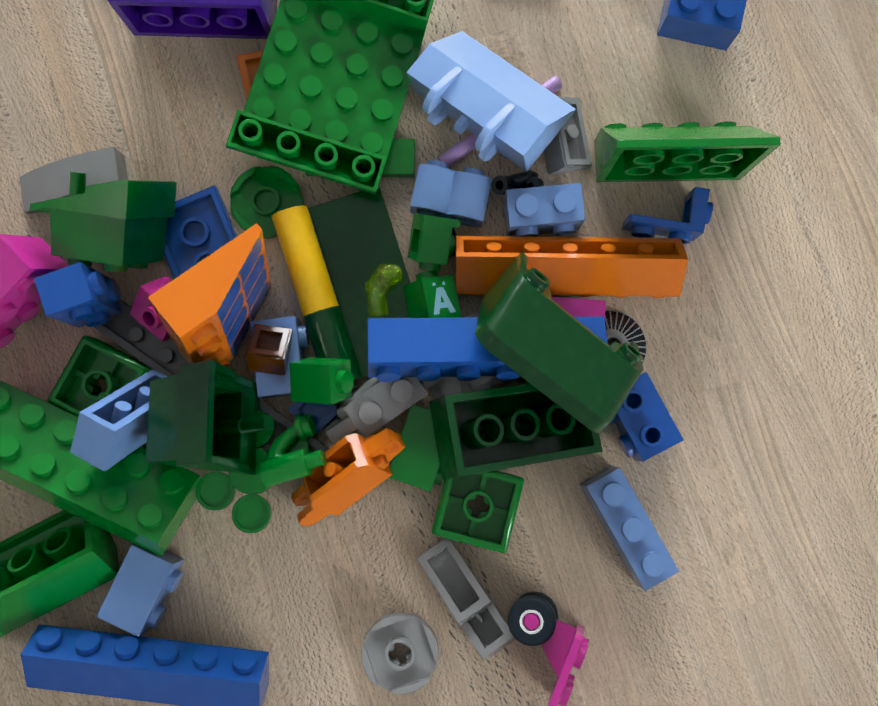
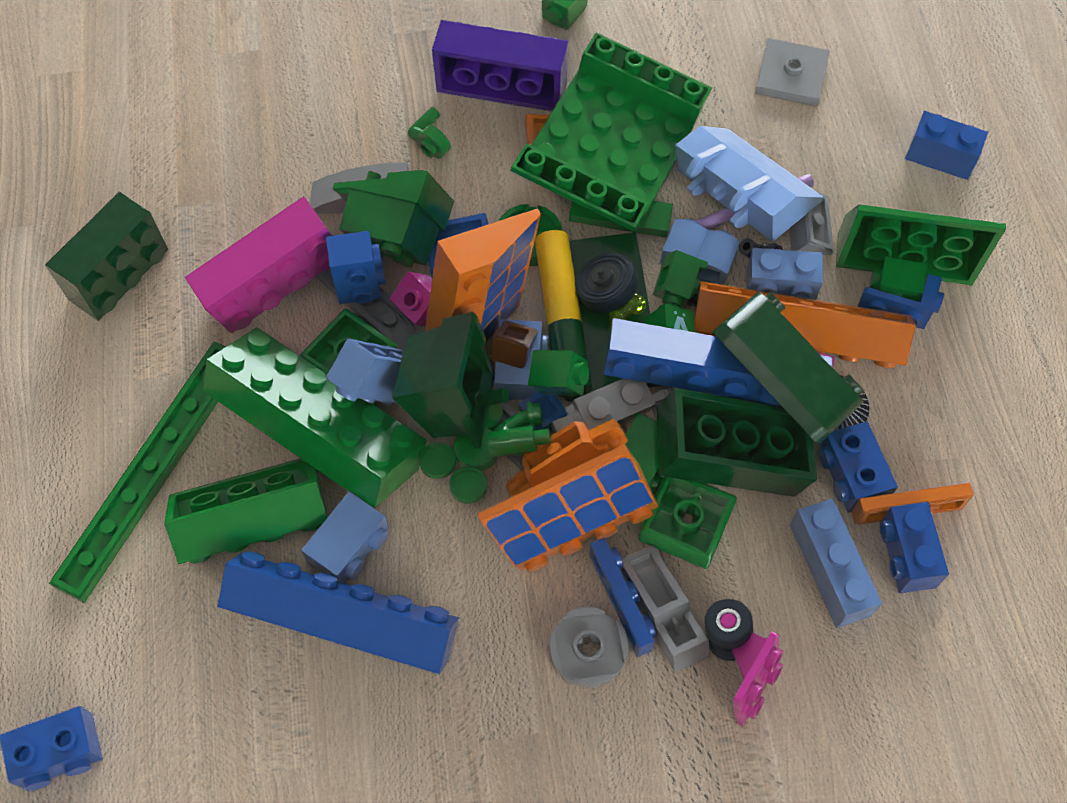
camera: 10 degrees right, 20 degrees down
none -> green plate [407,107,451,159]
none -> slope [477,444,659,572]
none -> black wheel [575,252,639,313]
none -> blue plate [589,537,657,658]
none -> orange tile [852,483,974,525]
none -> green brick [869,256,927,302]
none -> blue brick [880,502,949,594]

